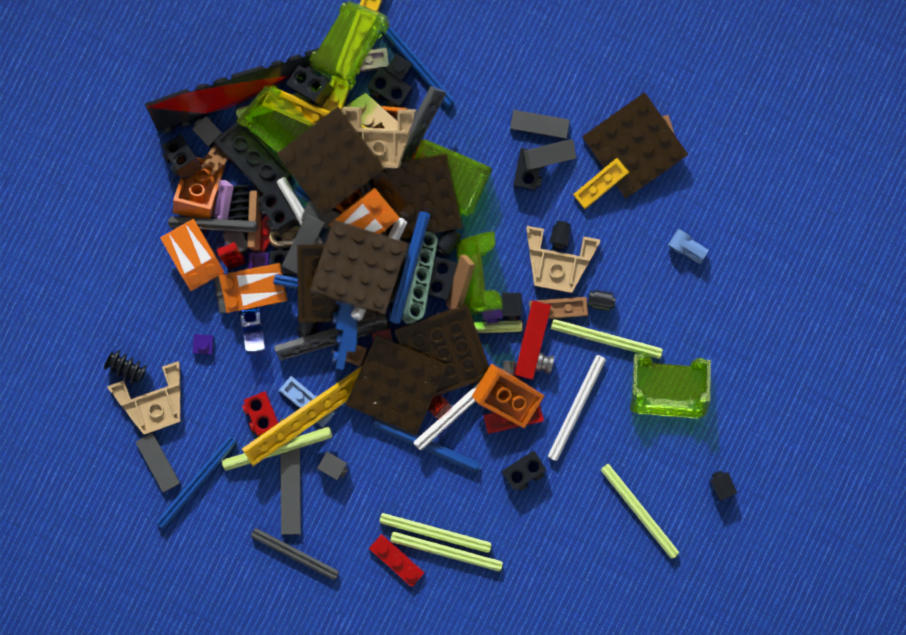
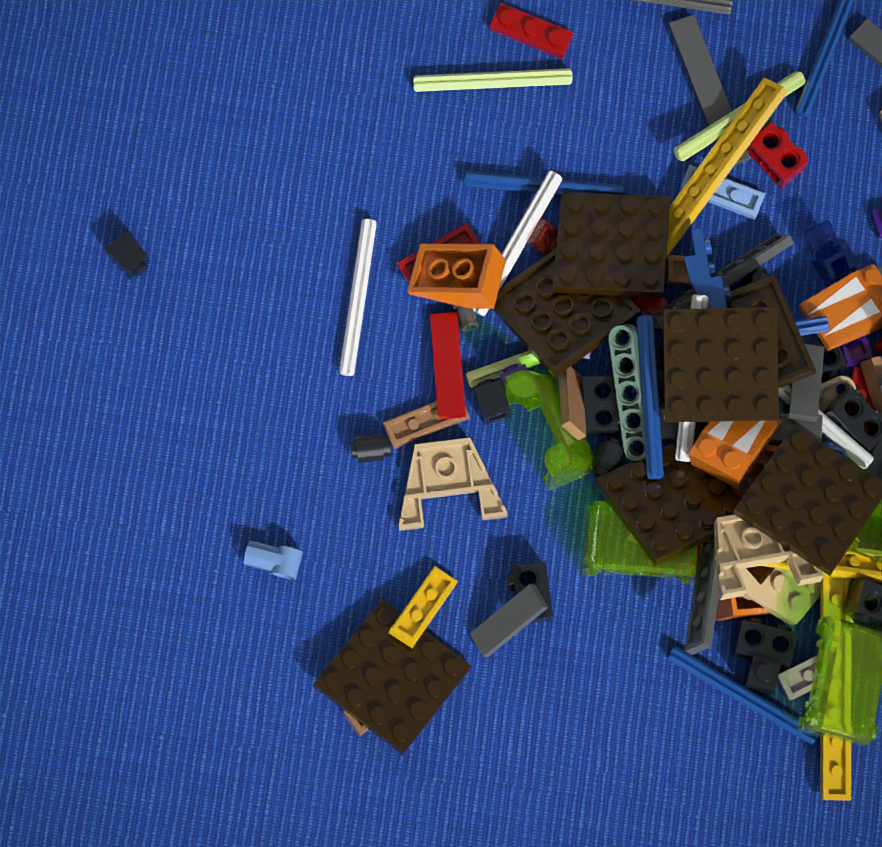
camera: 165 degrees right, 10 degrees down
dark grey brick [317,451,348,480] -> none
yellowish green axle [391,532,503,571] -> none
black brick [502,451,547,492] -> none
dark grey tile [510,110,570,139] -> none
flat silver wheel [535,353,555,375] -> none
black brick [549,221,572,250] -> none
yellowish green axle [551,320,663,359] -> none
yellowish green axle [601,464,679,559] -> none
clear neon green windscreen [630,353,711,418] -> none

